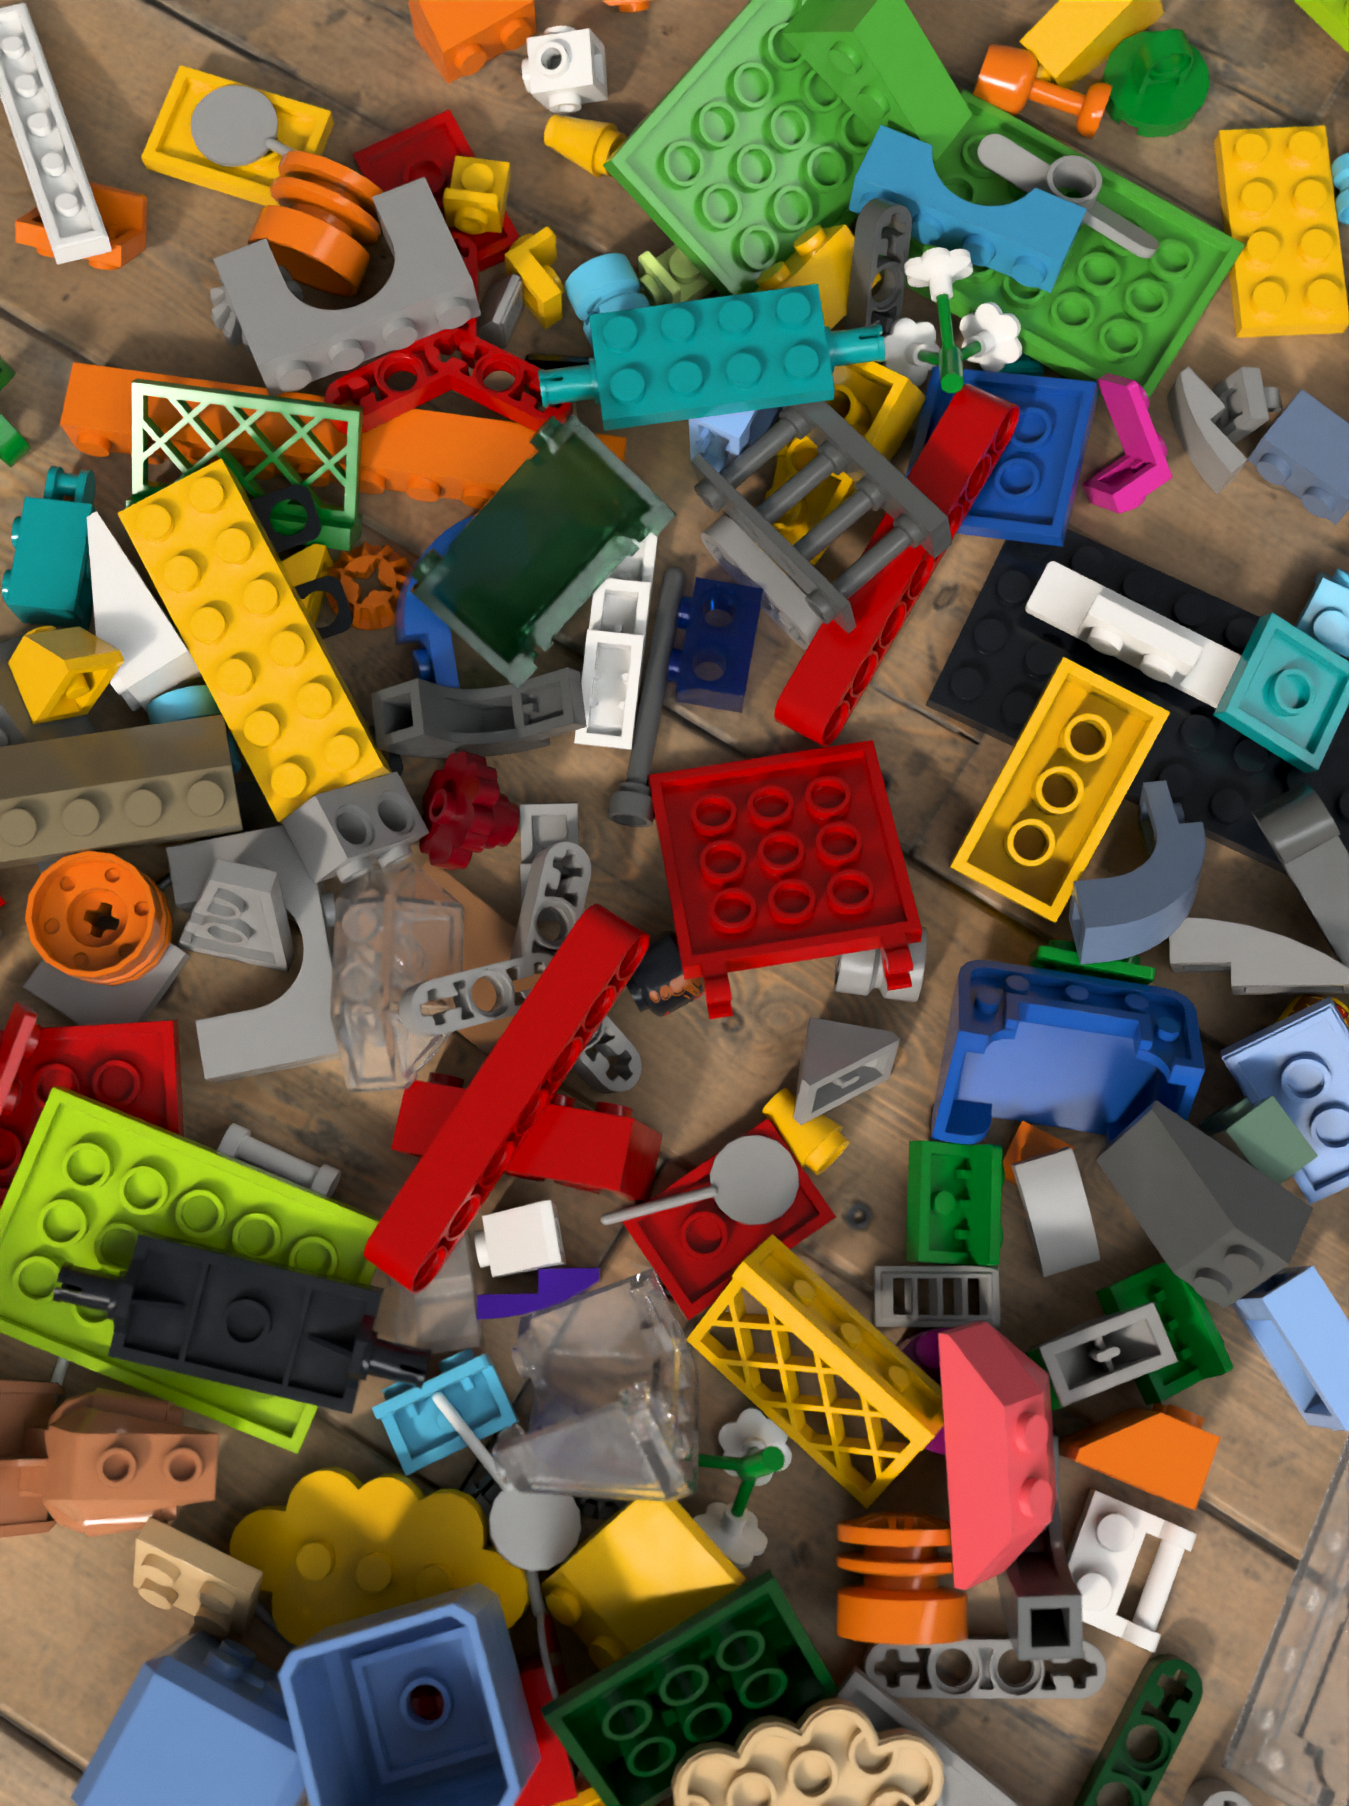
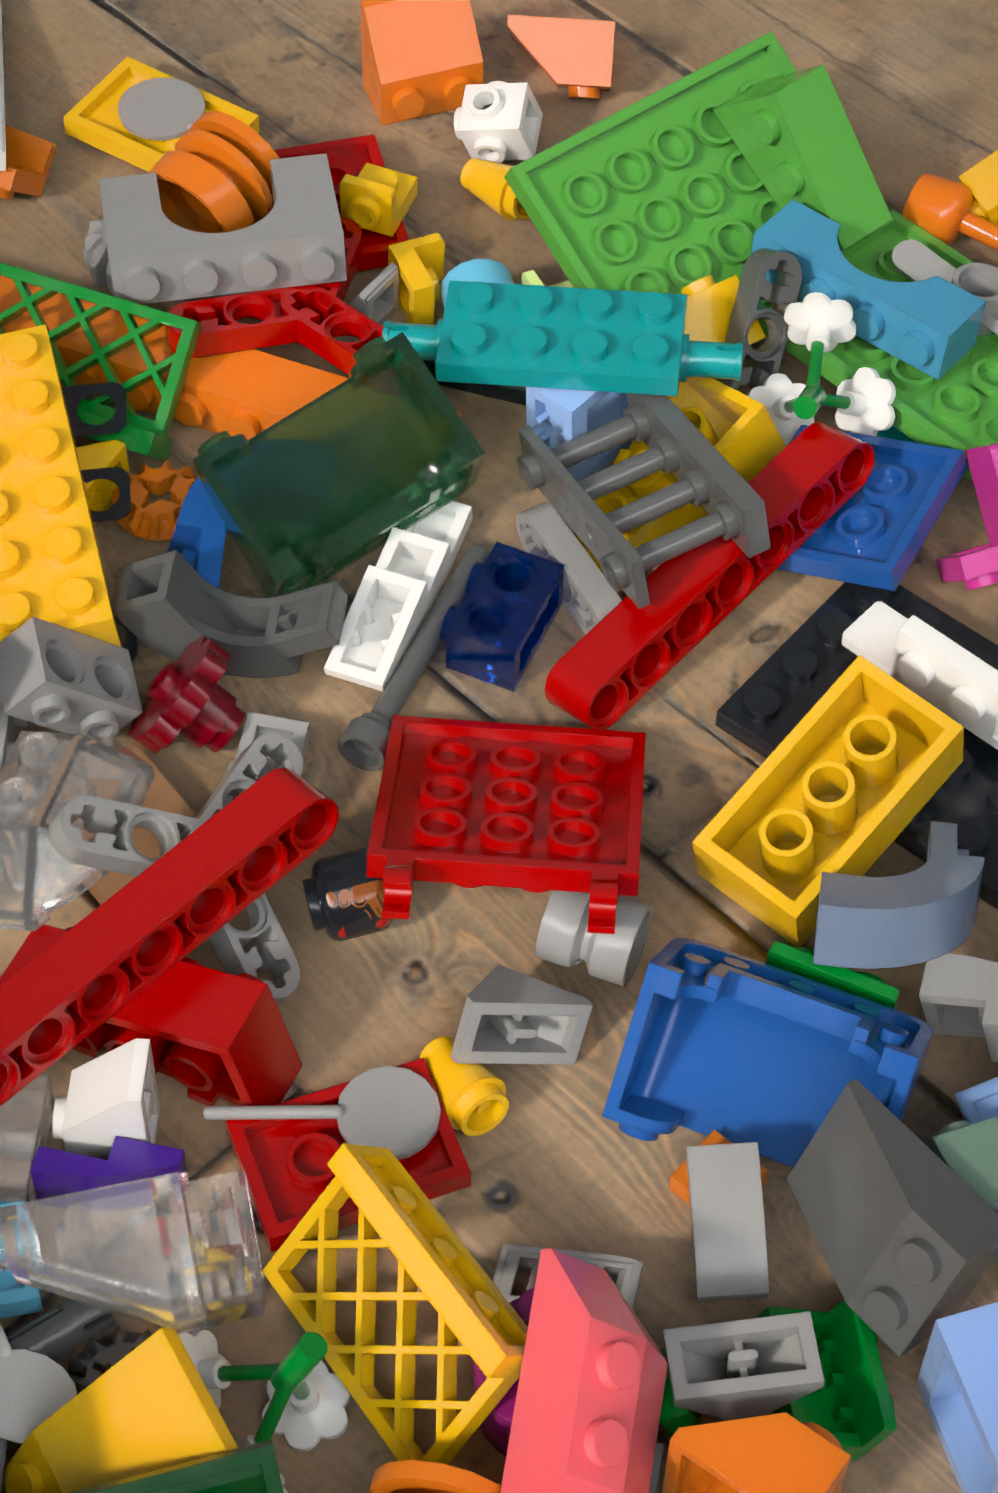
camera: 15 degrees right, 25 degrees down
green bracket [905,1140,1005,1266] -> none

